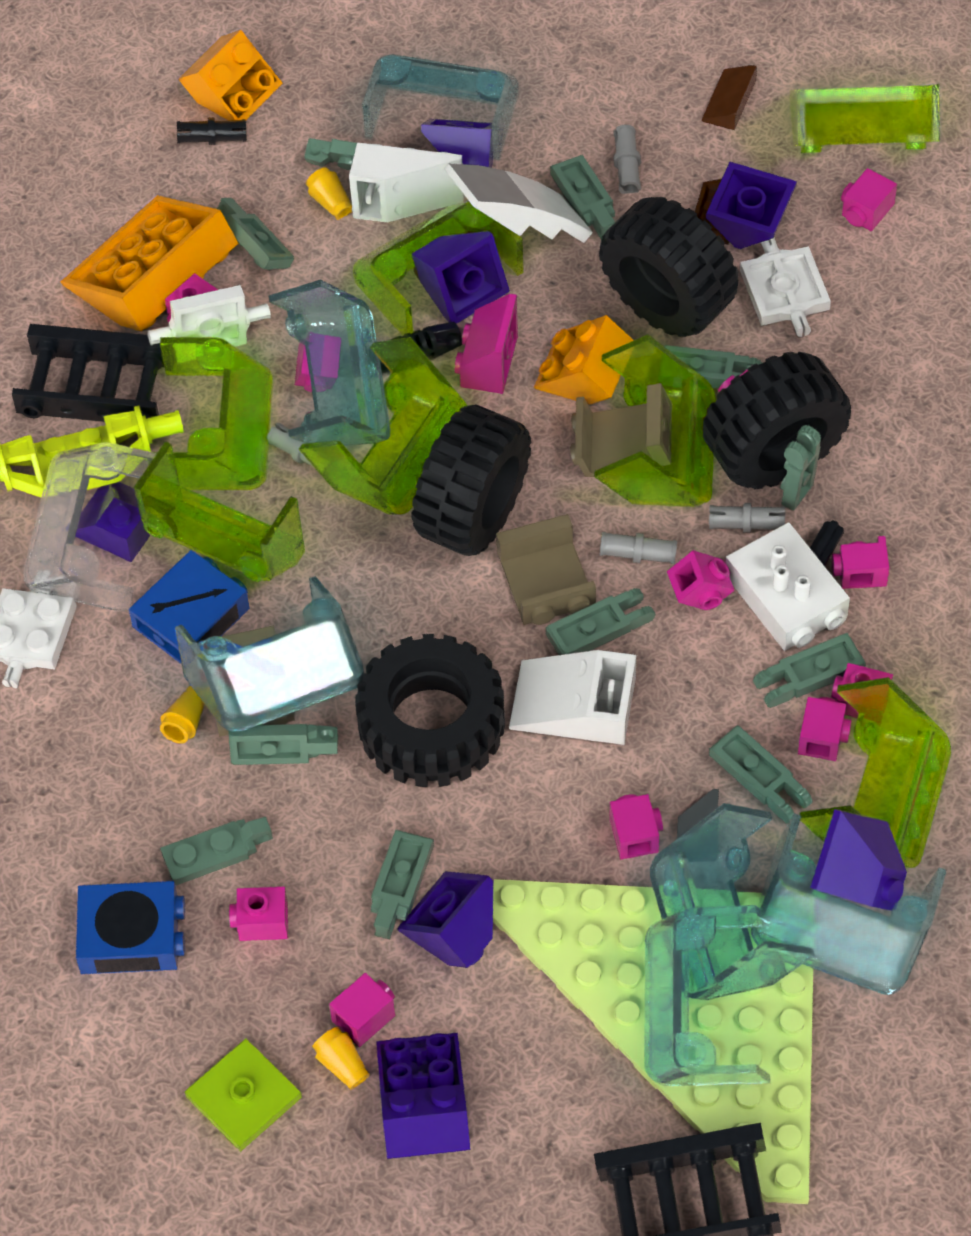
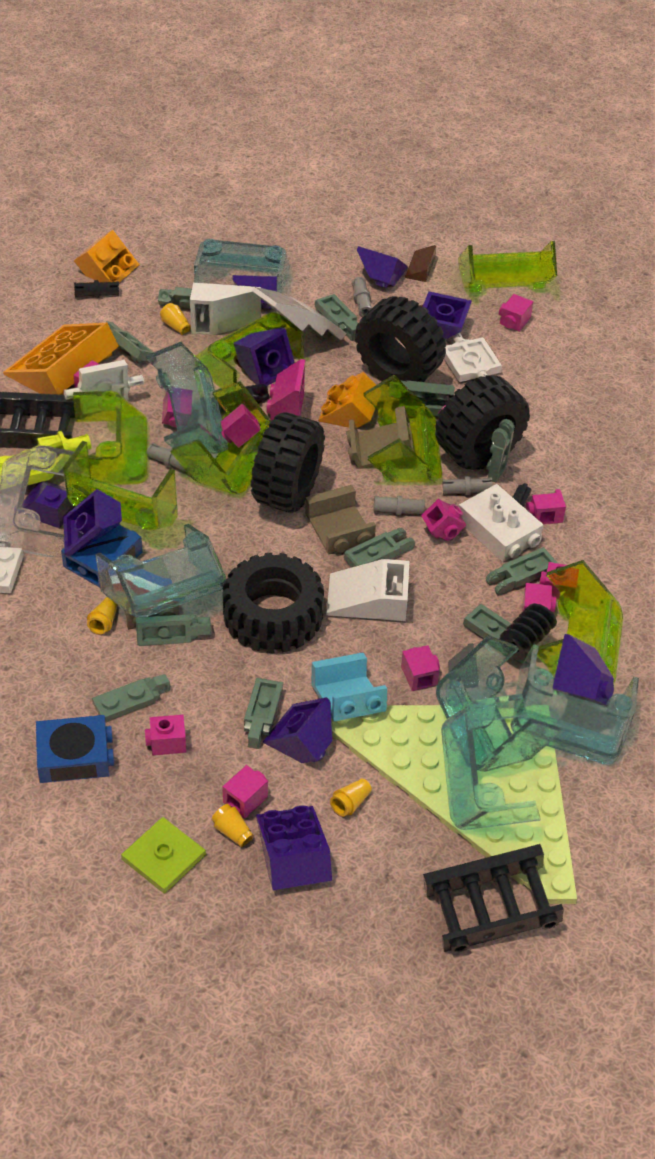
camera: 10 degrees left, 10 degrees down
none -> dark purple slope [63,489,122,557]
none -> dark pink brick [220,403,261,448]
none -> medium azure panel [311,653,387,722]
none -> yellow cone [330,778,372,817]
none -> dark purple slope [357,246,408,289]
none -> sand green hinge [389,380,455,401]
none -> black piece [500,603,557,660]

